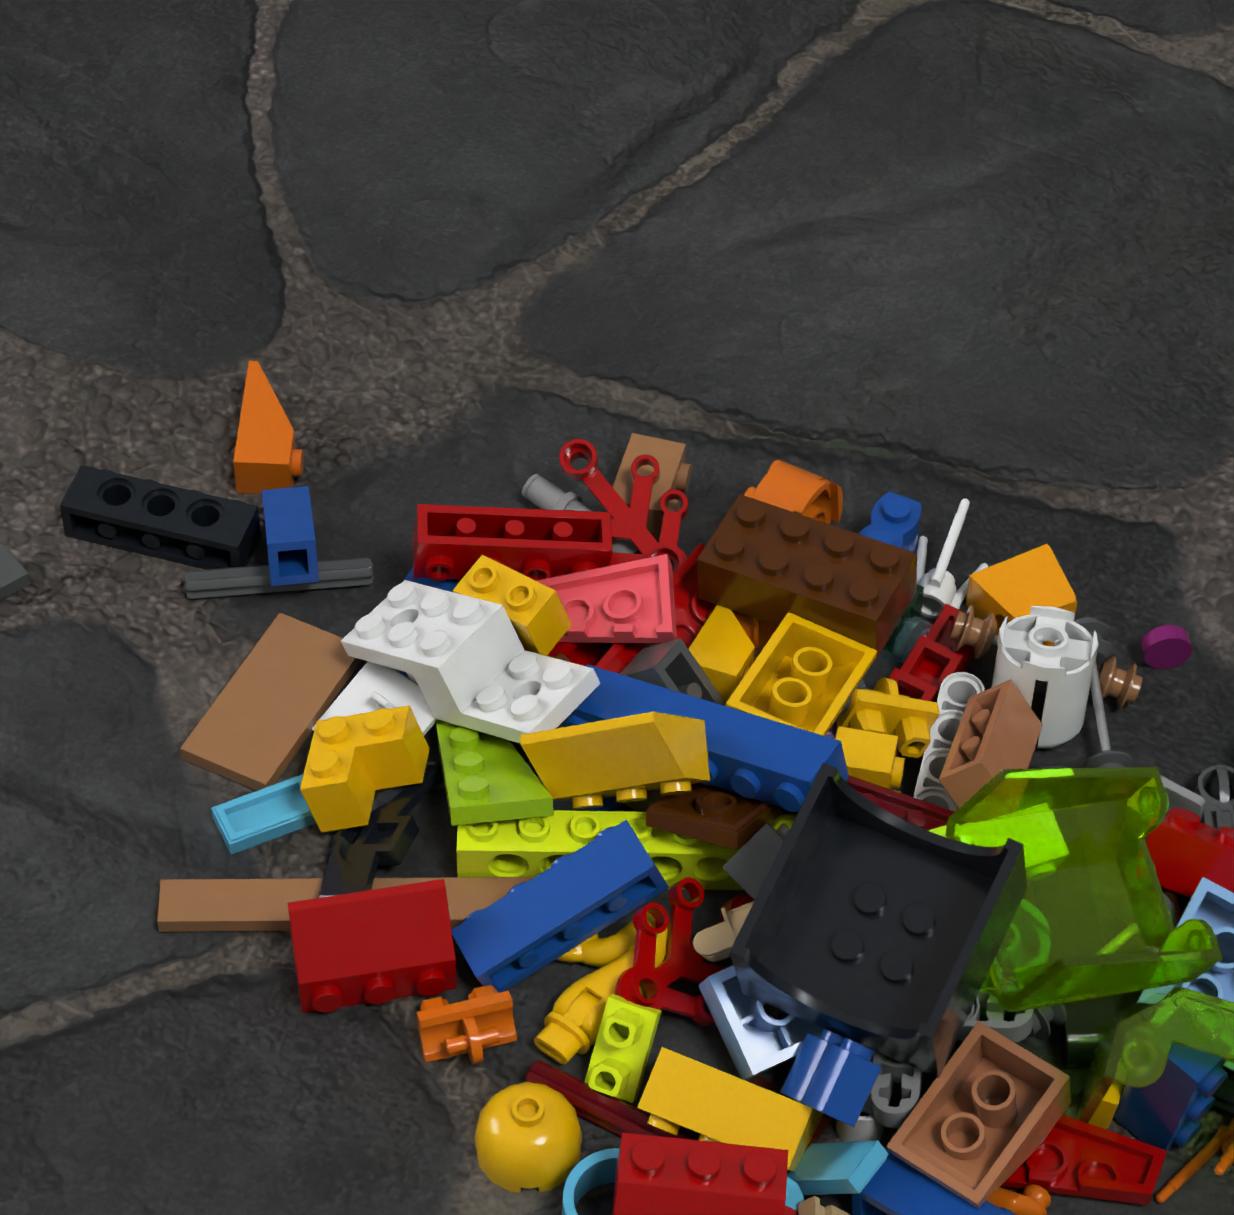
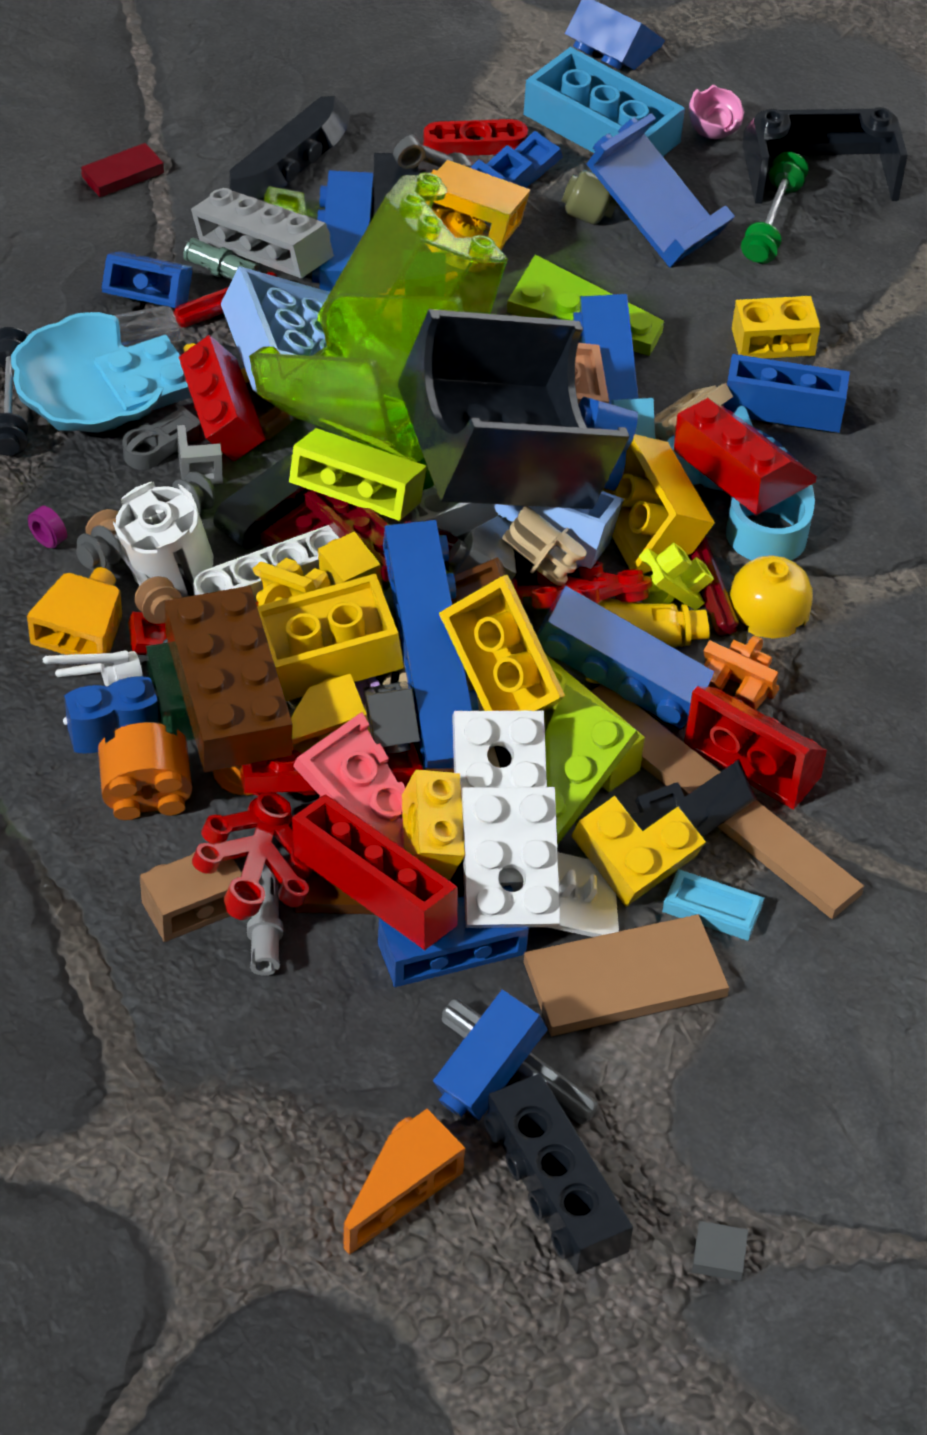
camera: 135 degrees left, 0 degrees up
nougat brick [939,679,1042,819] -> none

